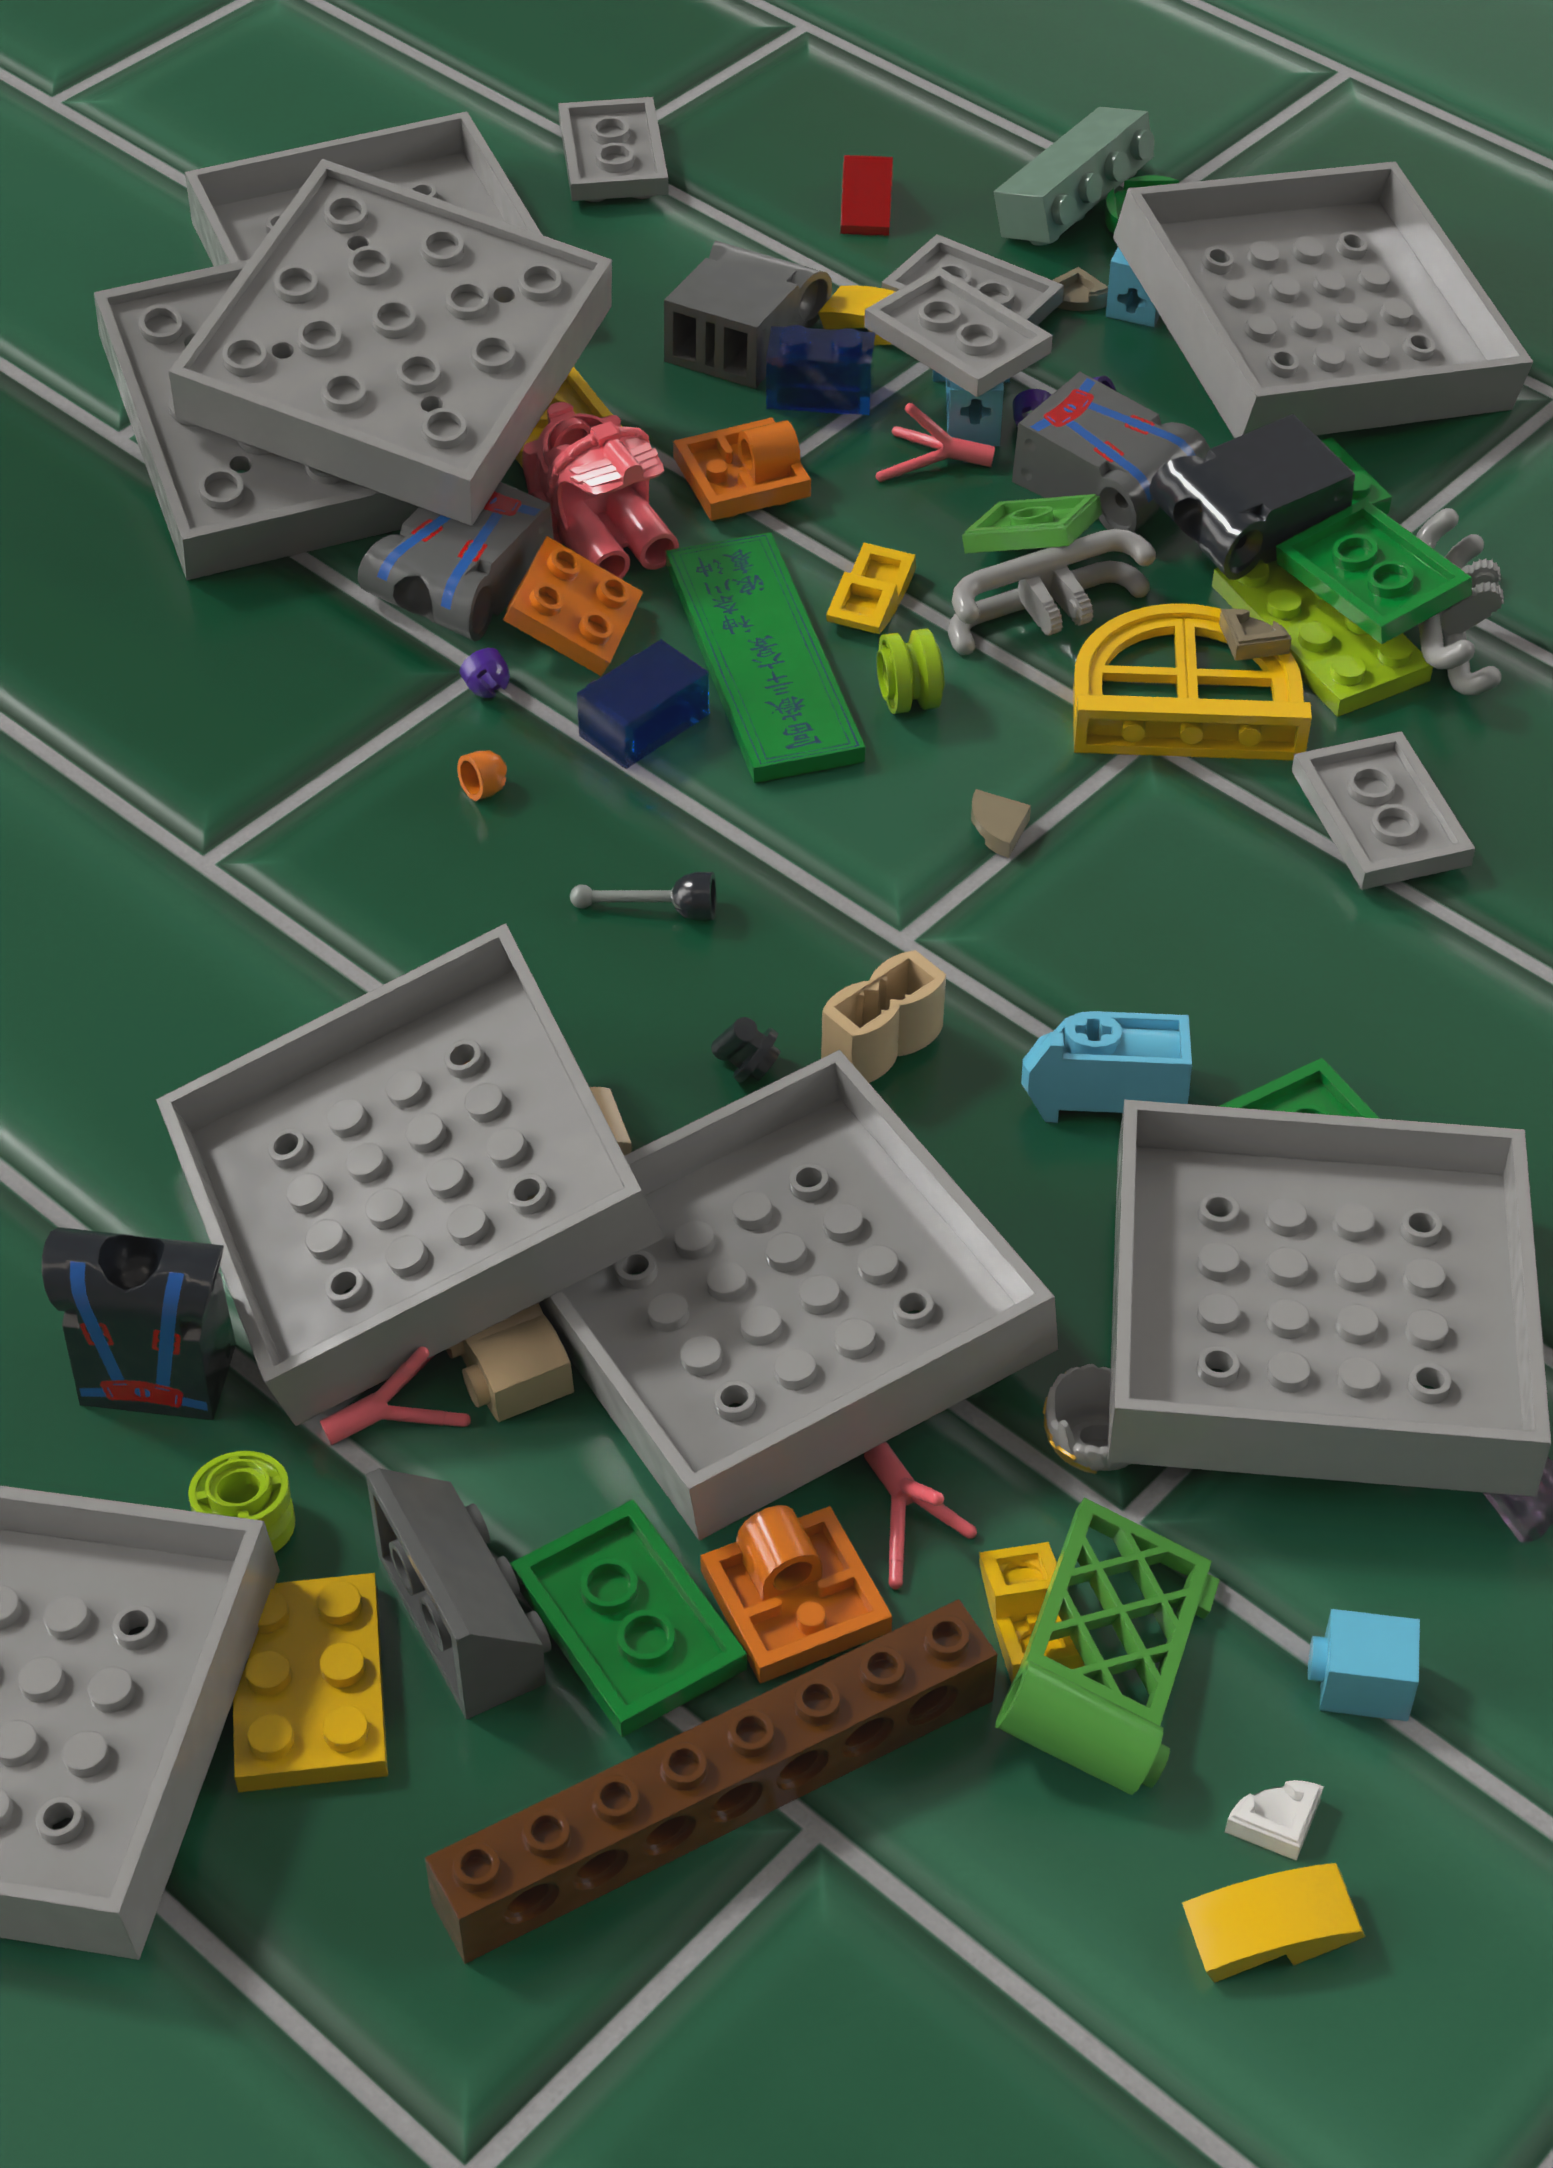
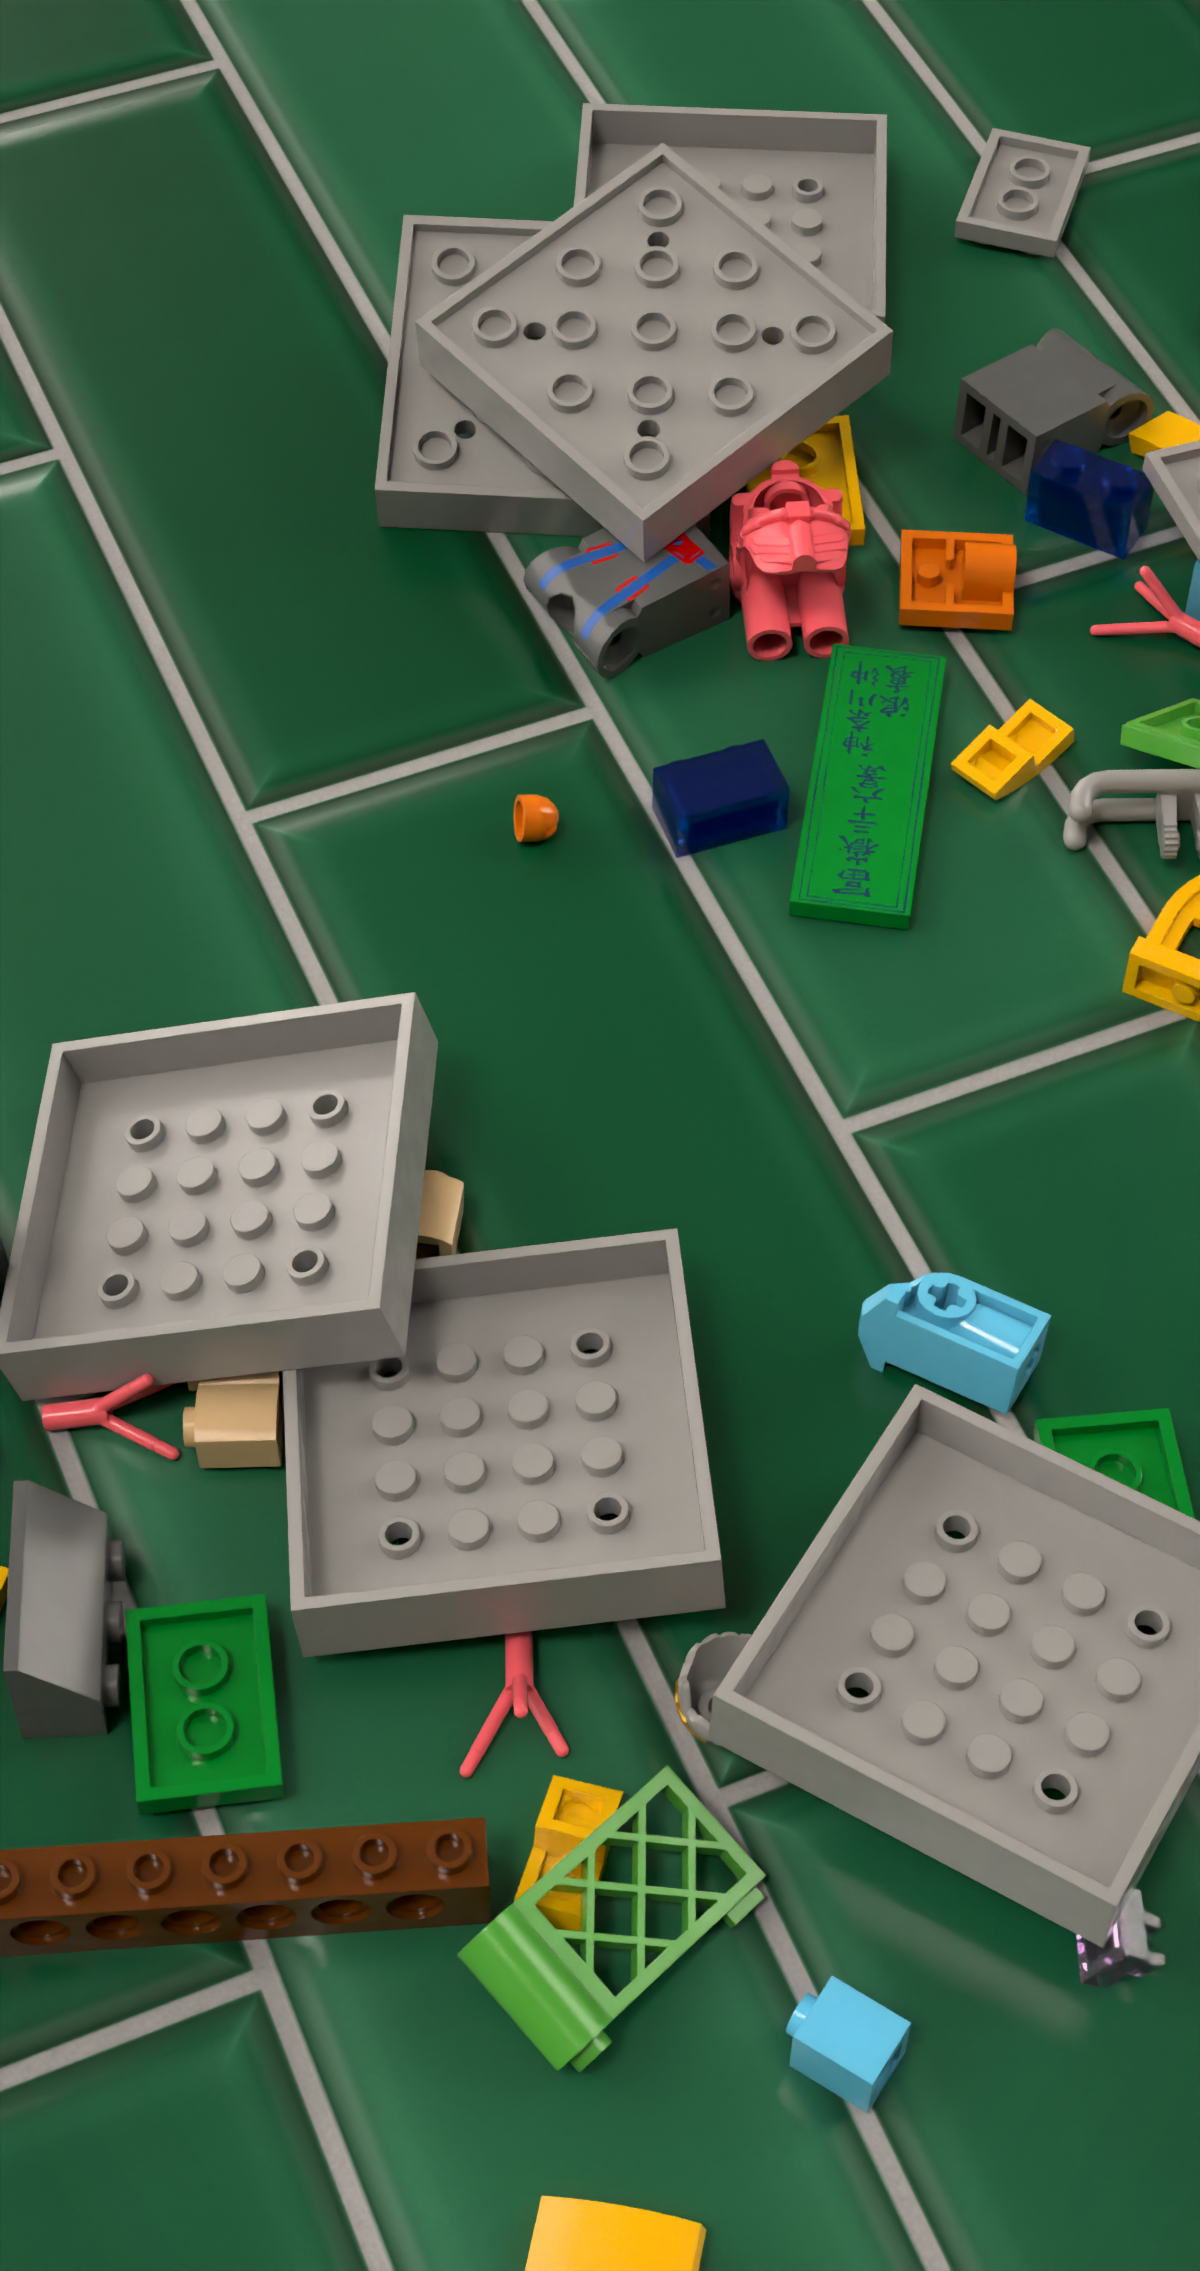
camera: 25 degrees right, 5 degrees up
dark purple hinge [460,648,510,698] -> none
orange plate [503,536,643,676] -> none
hinge [570,872,717,920] -> none
orange plate [700,1505,893,1684] -> none
black plate [711,1017,781,1083] -> none
tan brick [821,950,946,1083] -> none
lime wheel [877,628,945,714] -> none
dark tan tile [971,789,1031,858] -> none
white tile [1225,1780,1324,1860] -> none

